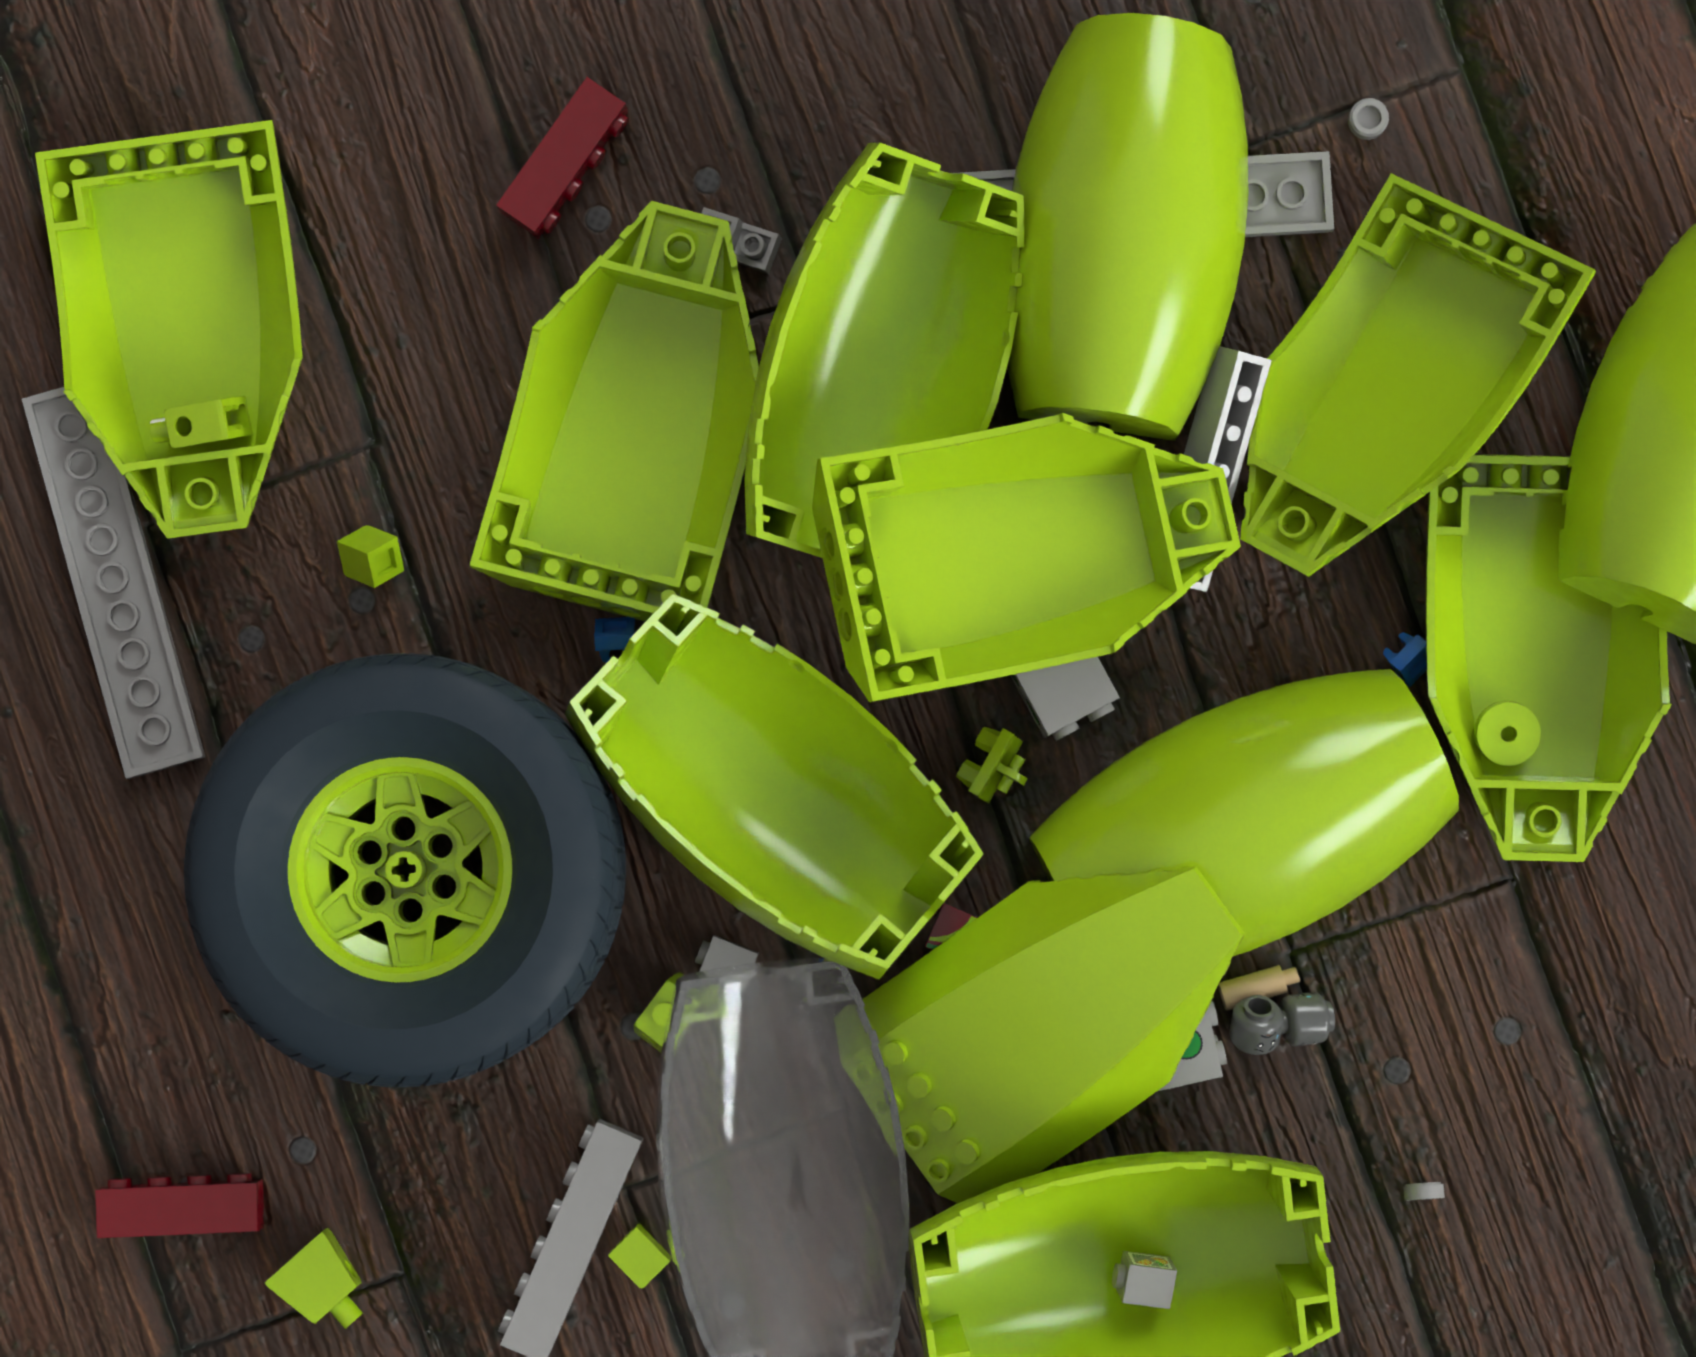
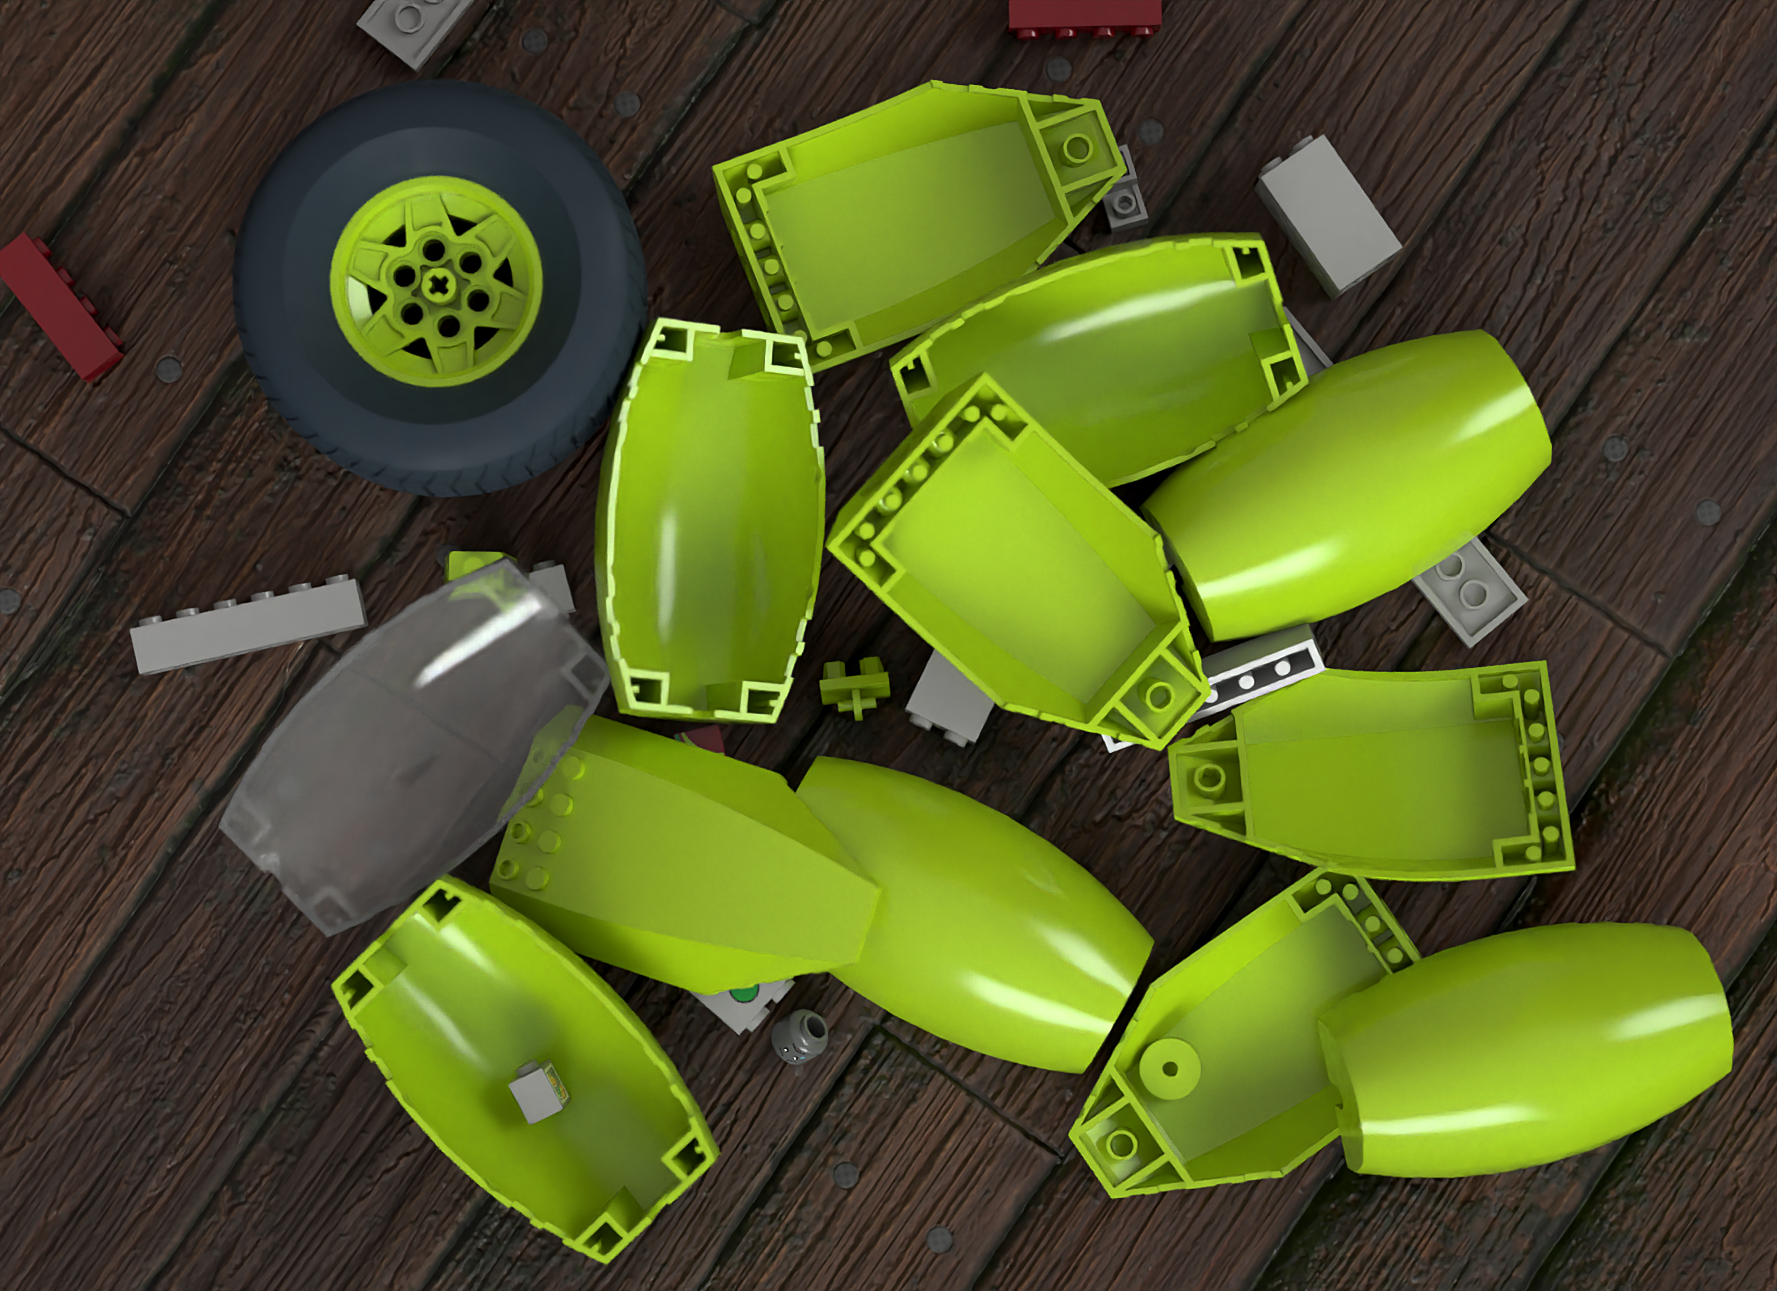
camera: 50 degrees right, 0 degrees up
lime torso [265,1228,363,1329] -> none
lime panel [337,525,404,588] -> none
blue tile [594,617,636,663] -> none
lime panel [608,1223,672,1288] -> none
tan cylinder [1218,965,1300,1011] -> none
dark grey head [1279,992,1335,1047] -> none
light grey tile [1348,98,1389,140] -> none
blue tile [1383,632,1427,688] -> none
light grey tile [1403,1182,1445,1201] -> none
none -> light grey brick [1254,134,1403,301]

